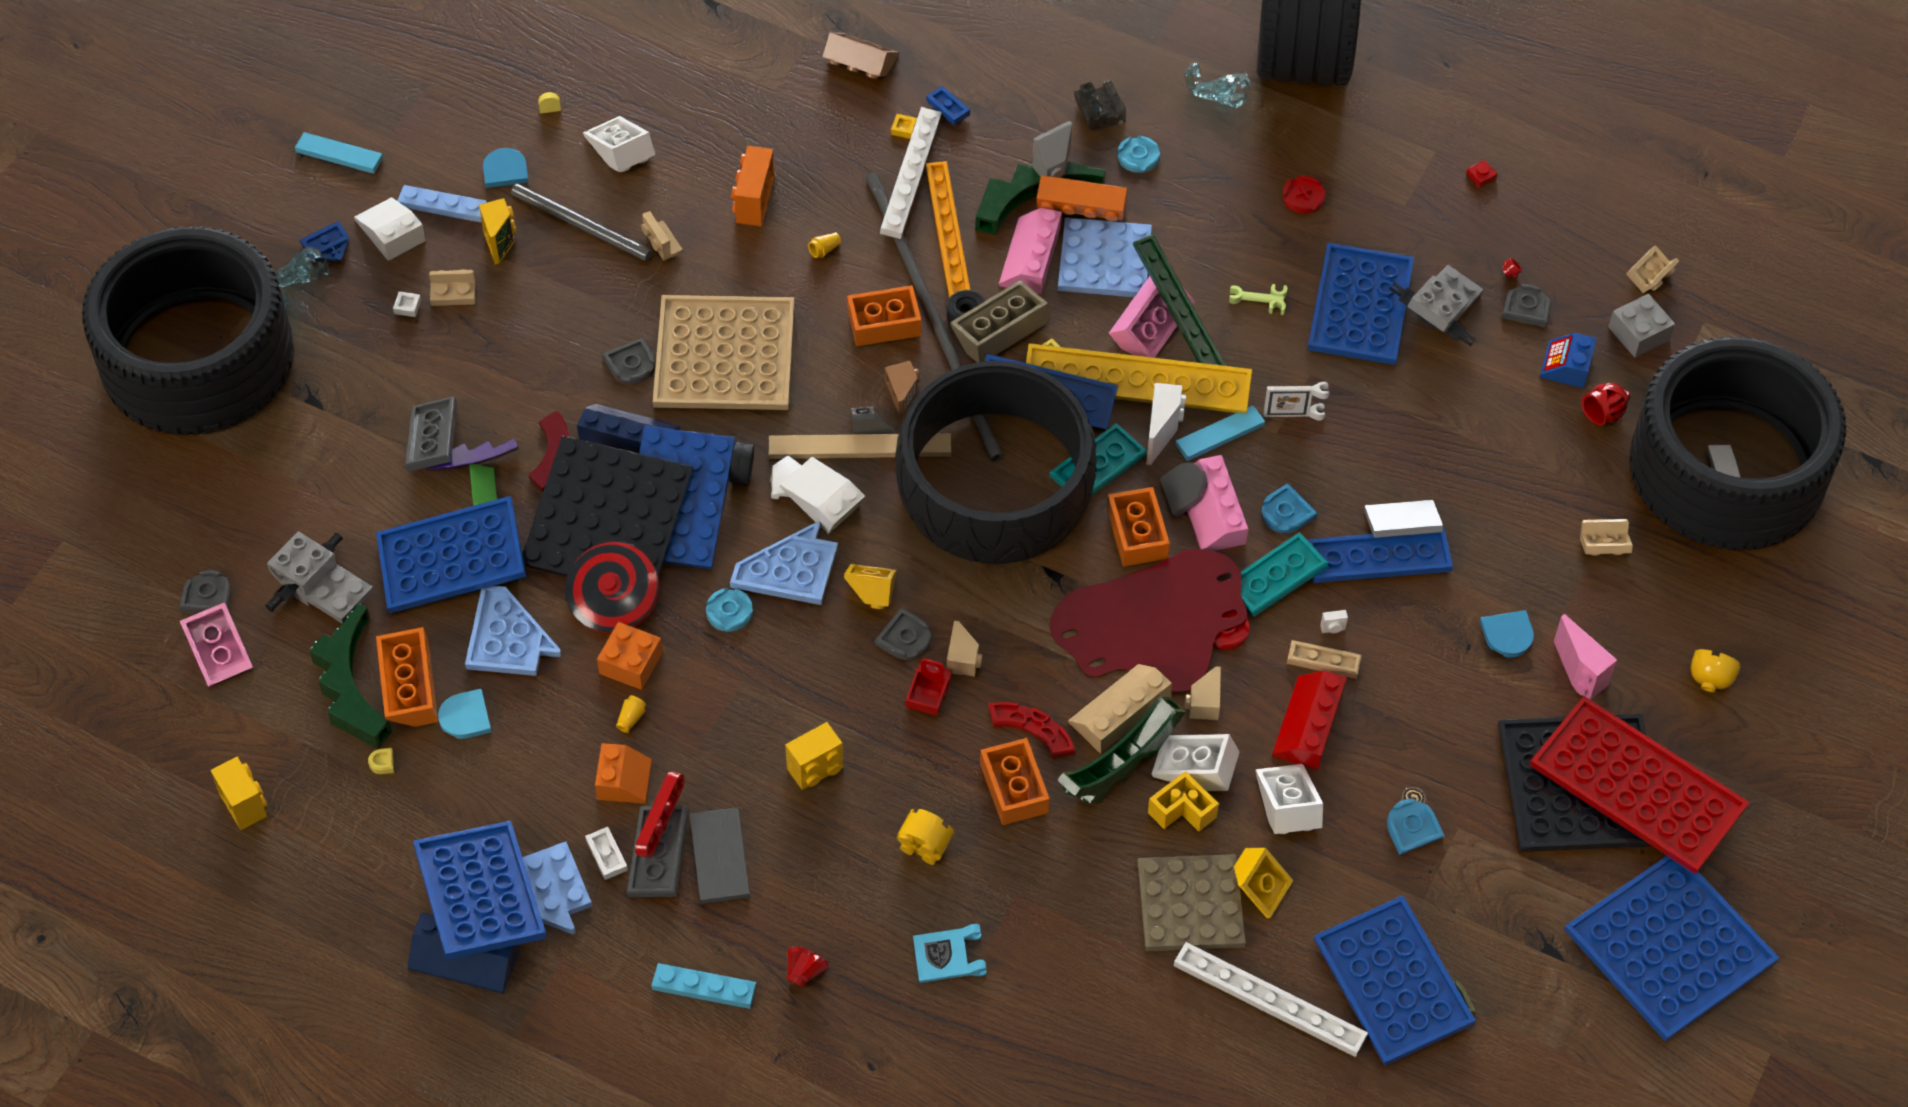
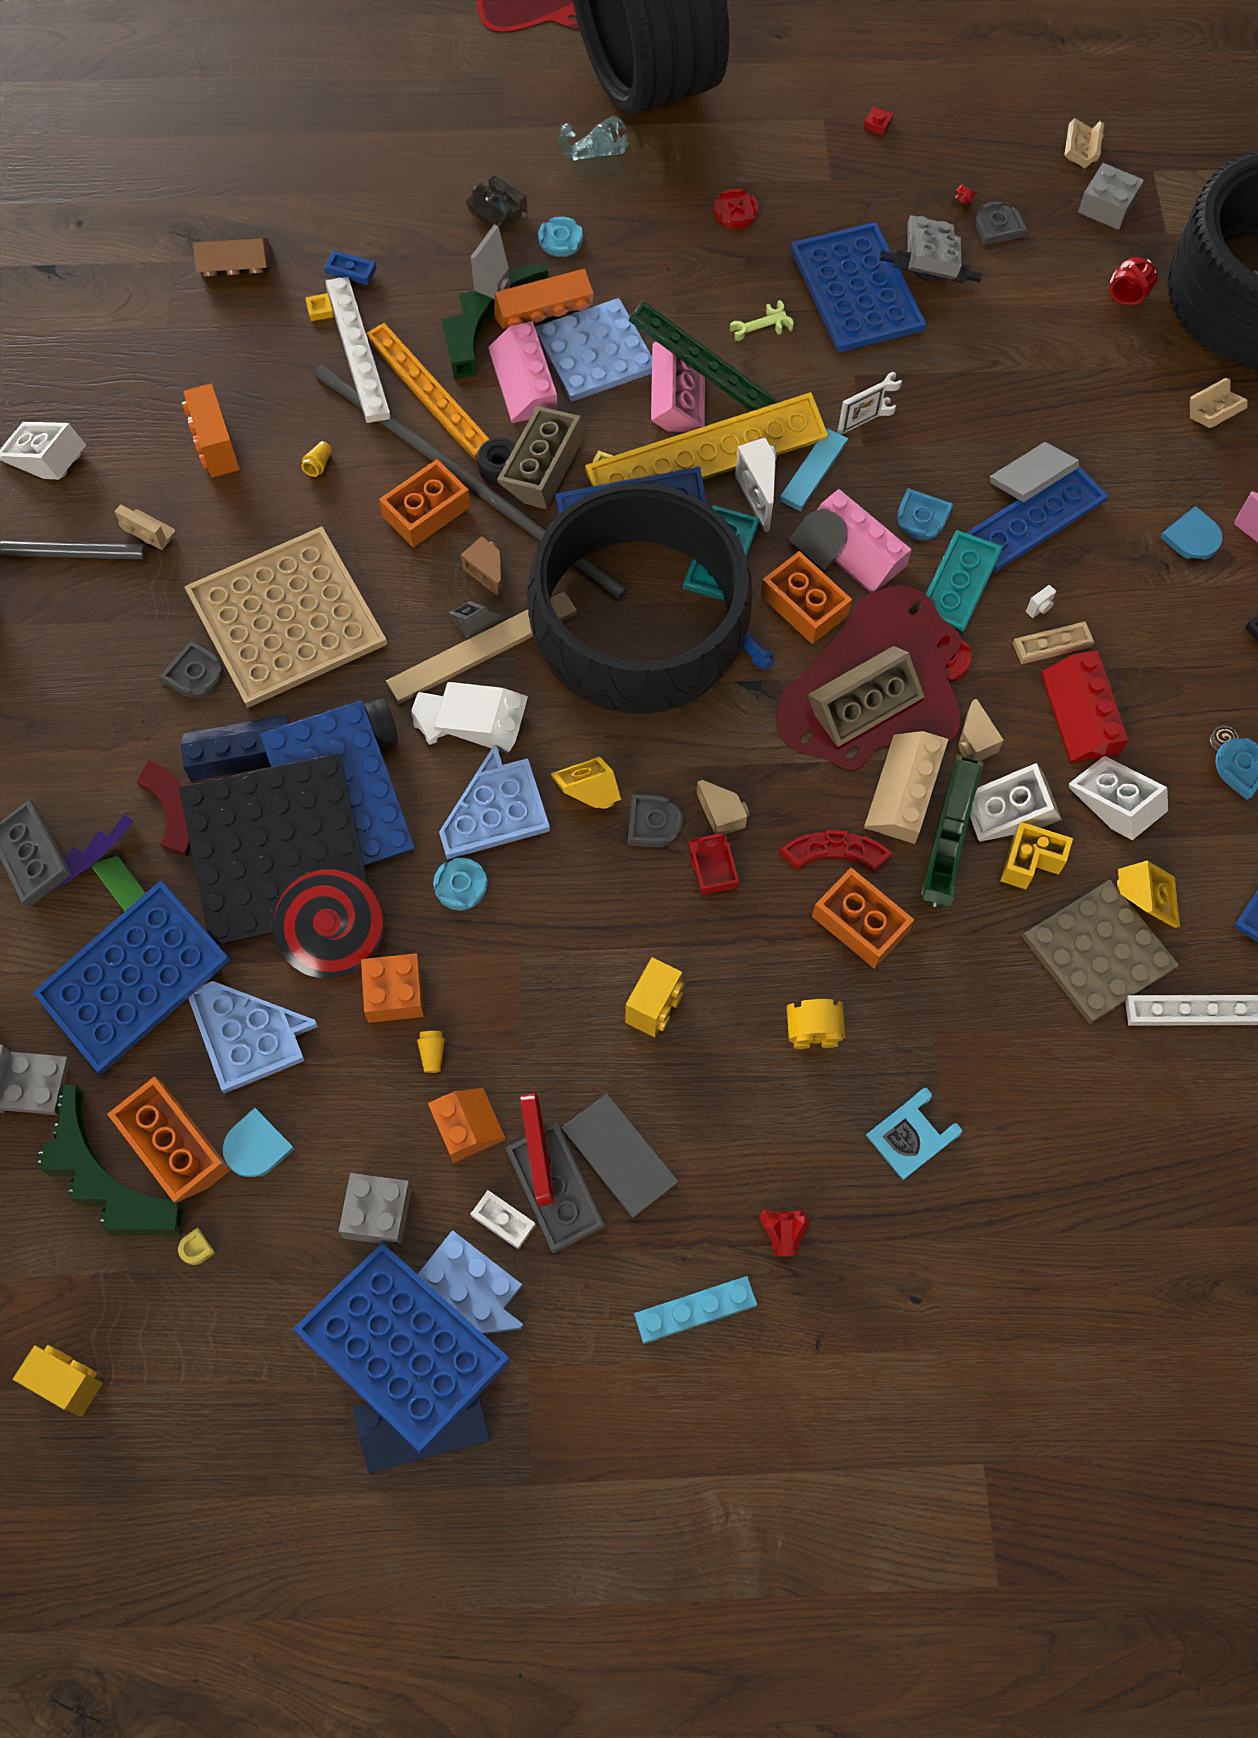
camera: 30 degrees left, 10 degrees up
blue slope [1540,333,1597,388] -> none
none -> light grey brick [339,1173,412,1247]
none -> blue animal [741,634,774,670]
none -> dark tan slope [807,646,924,747]

